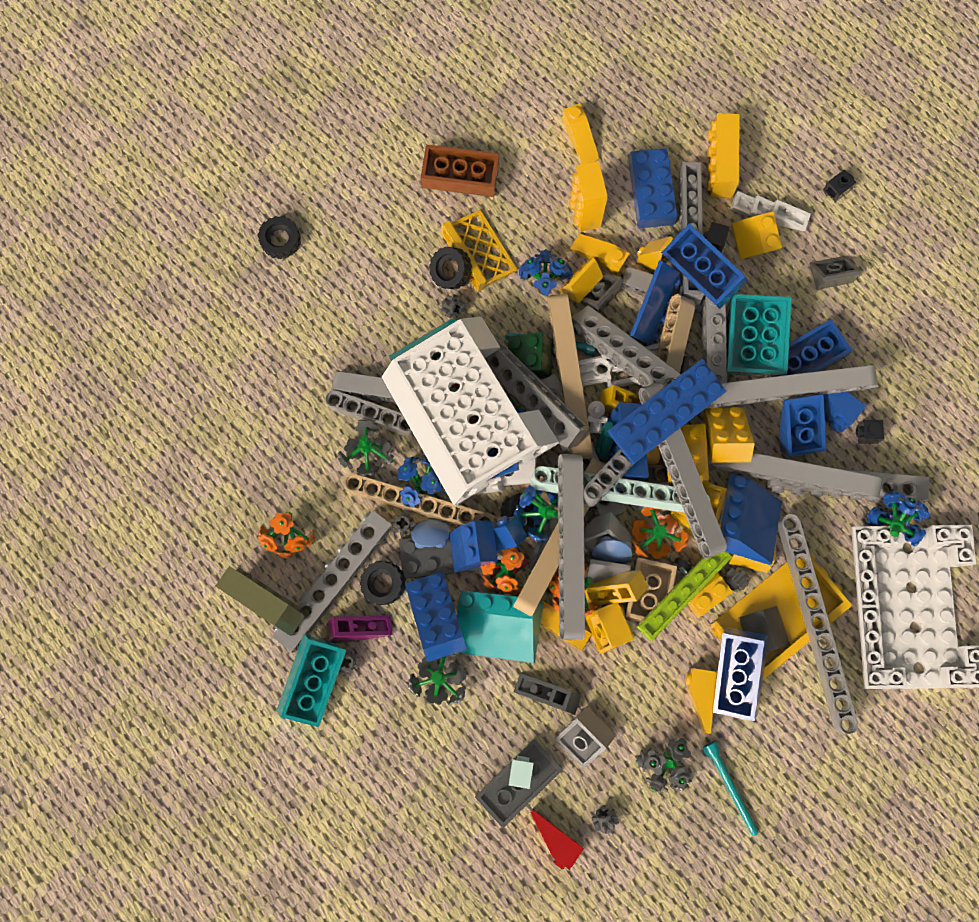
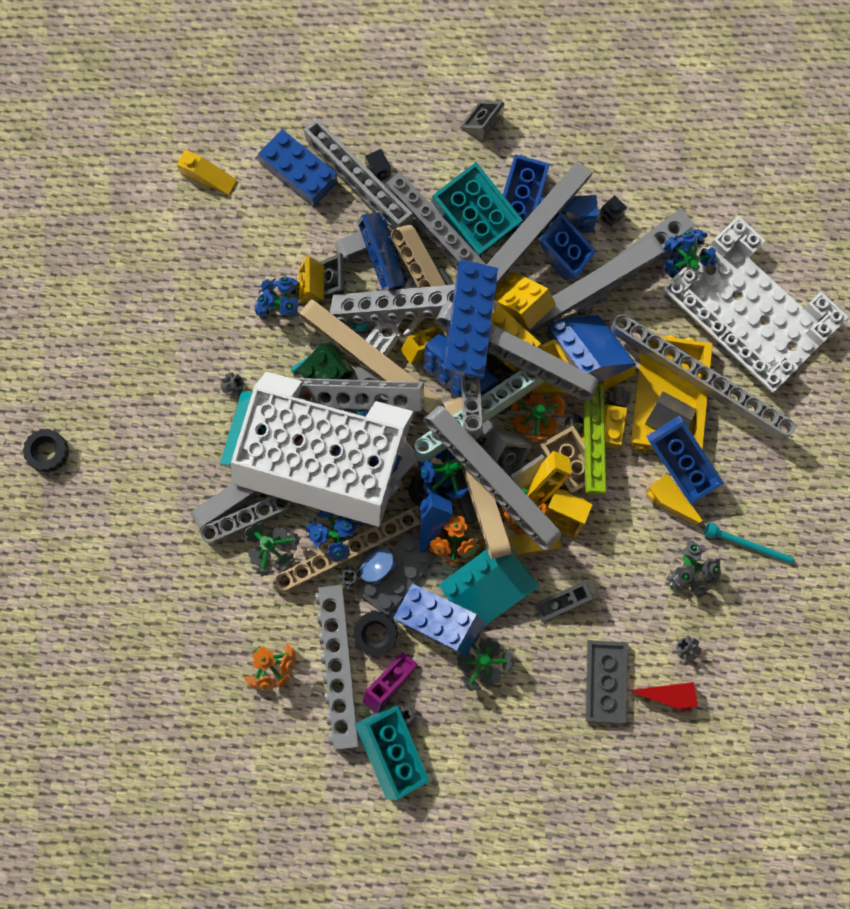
camera: 50 degrees left, 0 degrees up
olive brick [215,566,304,636] -> none
dark orange brick [420,144,499,197] -> none
black tyre [429,247,472,289] -> none
yellow fence [441,210,517,293] -> none
blue slope [449,521,498,573] -> none
light aqua brick [509,756,533,789] -> none
light grey slope [555,706,617,768] -> none
yellow brick [569,161,607,232] -> none
yellow slope [570,234,630,276] -> none
white hips [587,401,608,433] -> none
medium blue dish [592,536,632,564] -> none
teal tile [595,422,614,462] -> none
yellow slope [637,236,674,274] -> none
blue brick [661,223,748,310] -> none
yellow brick [707,113,740,199] -> none
white slope [730,191,810,231] -> none
yellow slope [731,211,782,259] -> none
black brick [823,169,857,202] -> none

